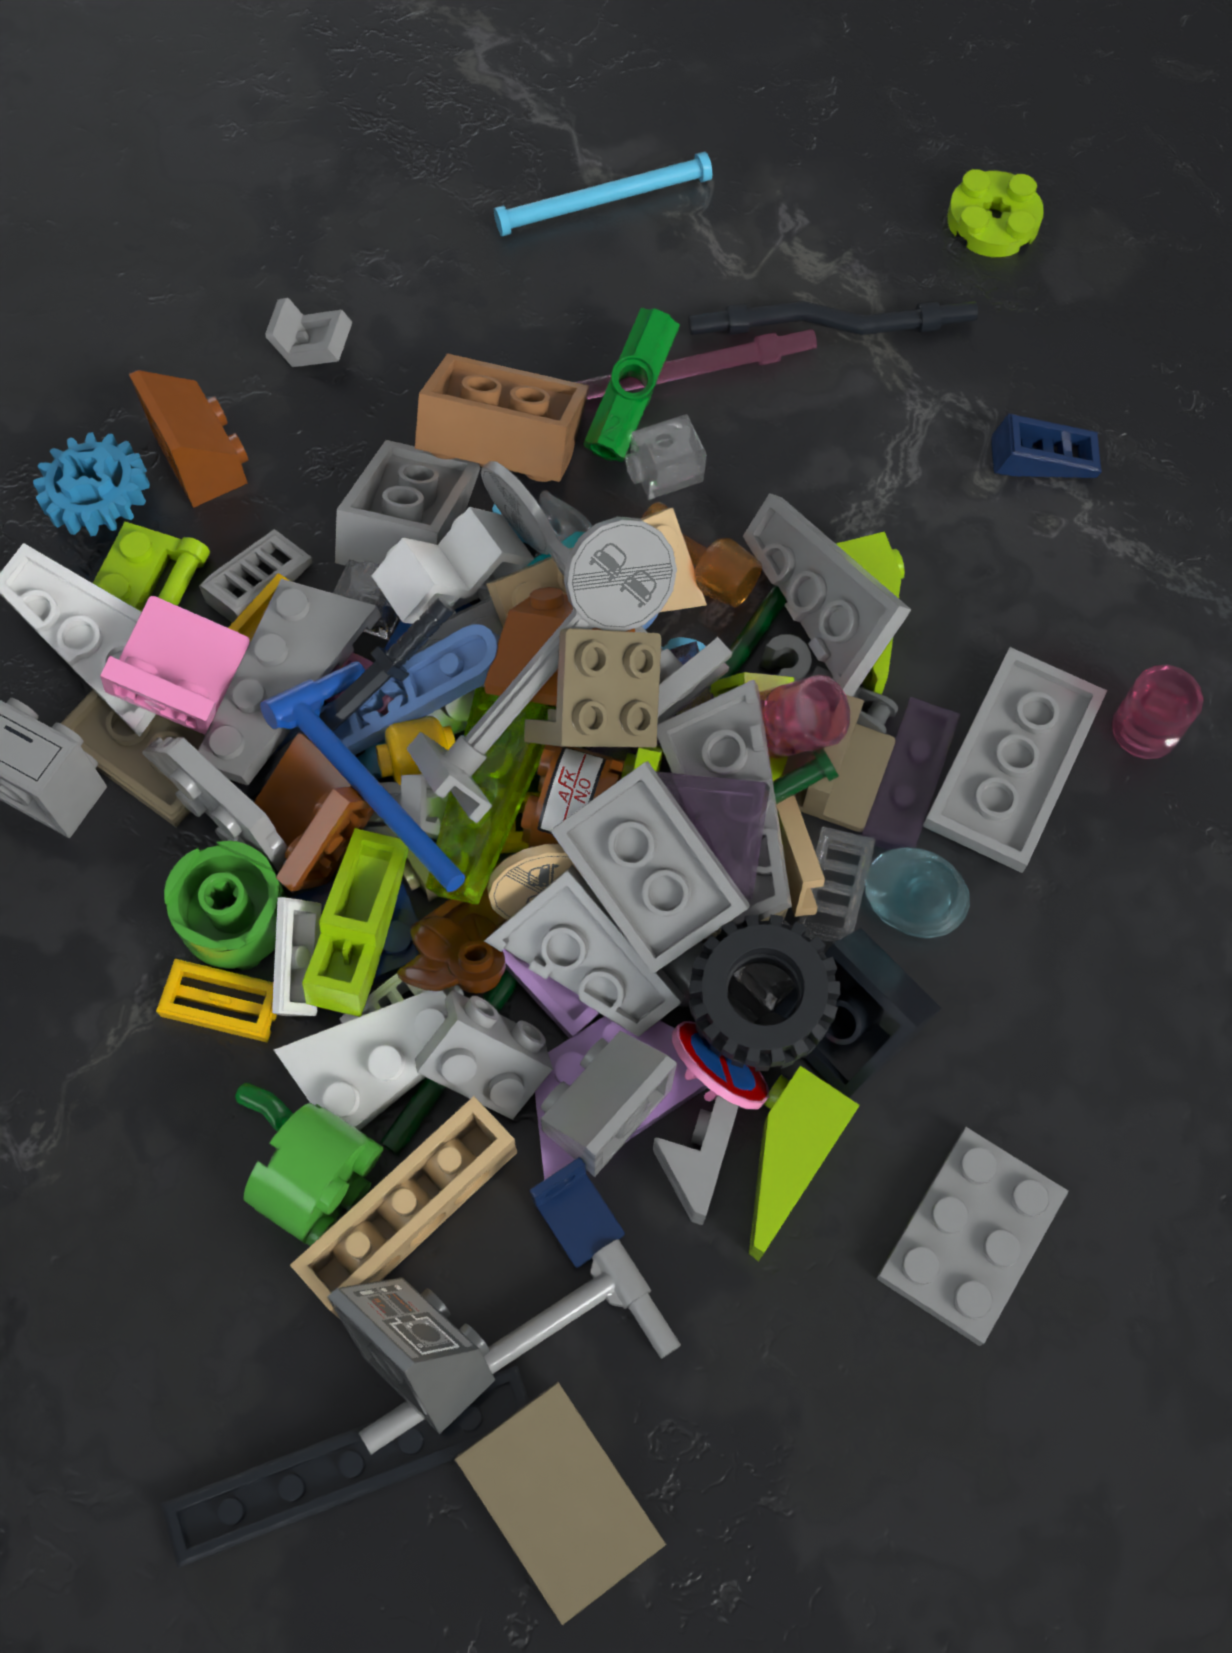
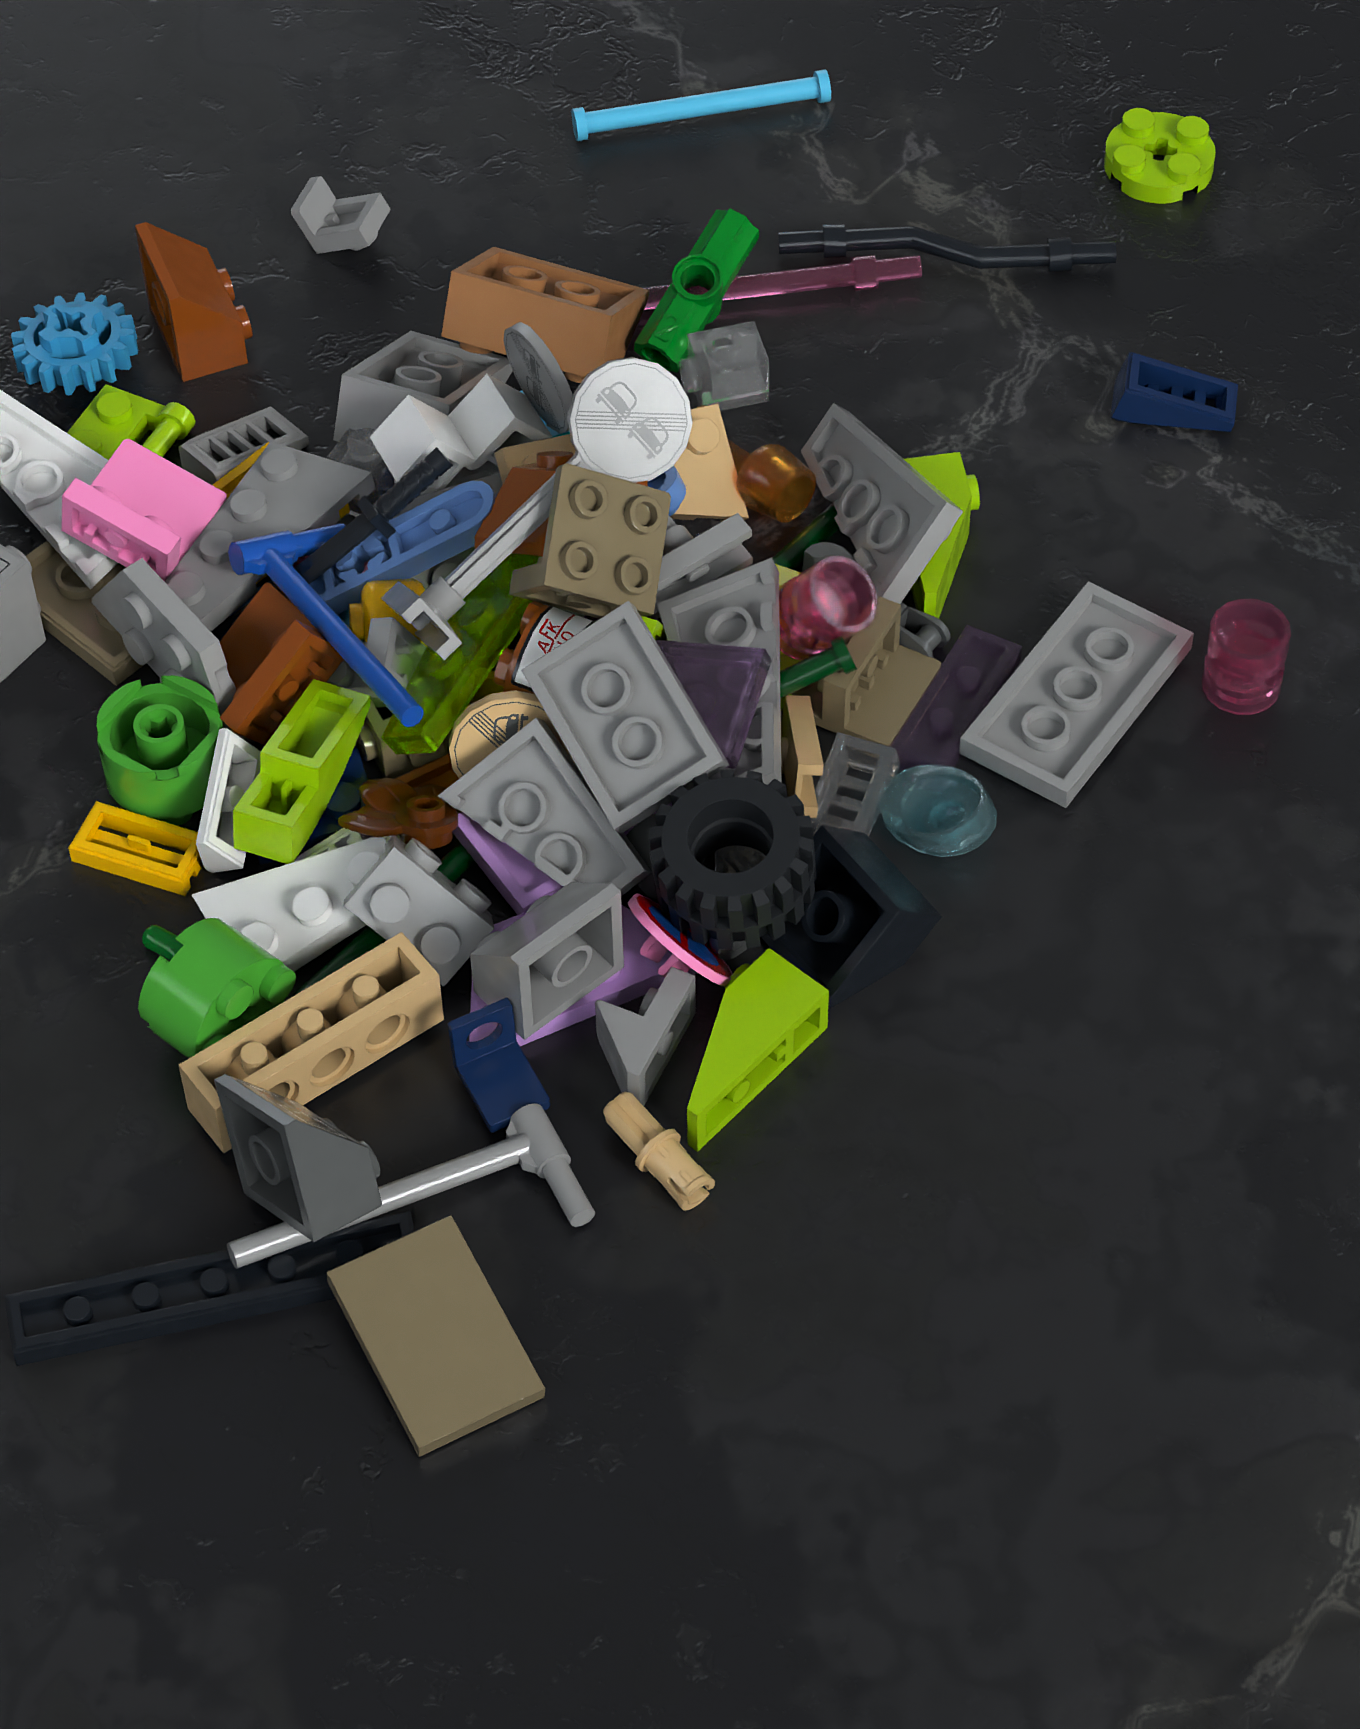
camera: 10 degrees right, 15 degrees down
light grey plate [876,1127,1068,1346] -> none
none -> tan axle [603,1092,715,1211]

